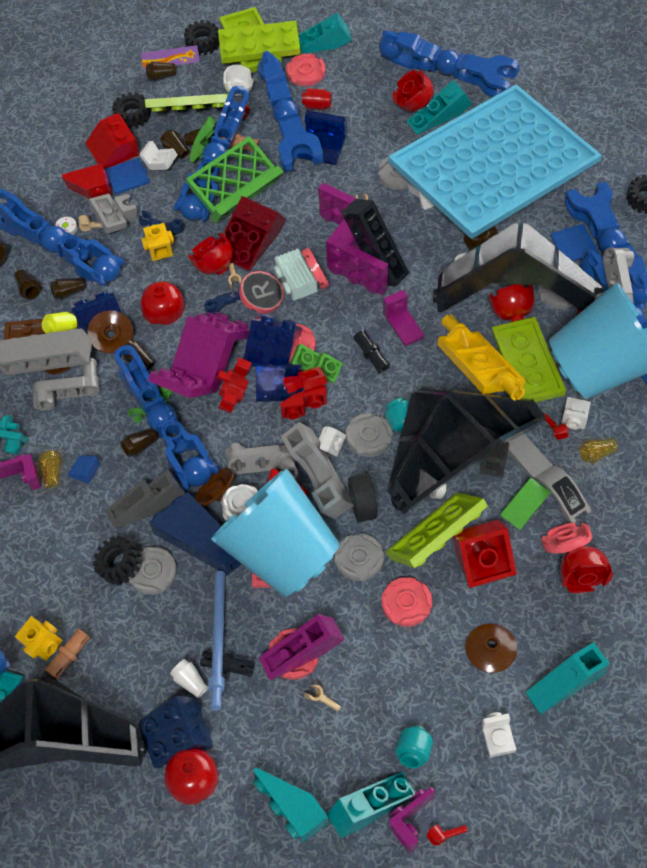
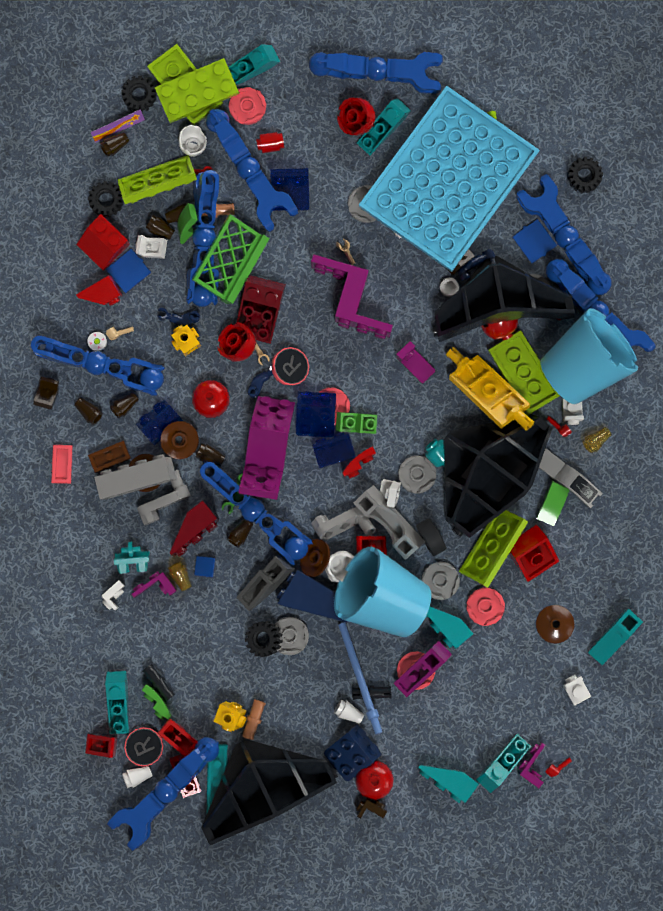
camera: 20 degrees left, 25 degrees up
neon yellow brick [42,312,77,334] -> none
light grey plate [89,194,137,234] -> none
red piece [217,358,251,413] -> none
light aqua brick [273,249,318,301] -> none
red plate [283,367,327,393] -> none
coral tile [301,247,330,290] -> none
tan hand [304,684,341,712] -> none
black brick [341,199,409,287] -> none
black pin [353,330,390,374] -> none
teal head [395,726,433,769] -> none
coral tile [541,523,593,554] -> none
red cylinder [559,546,613,594] -> none
light grey beam [595,247,634,303] -> none
none -> dark red slope [170,500,219,557]
none -> dark brown bracket [356,799,387,819]
none -> teal slope [425,607,474,649]

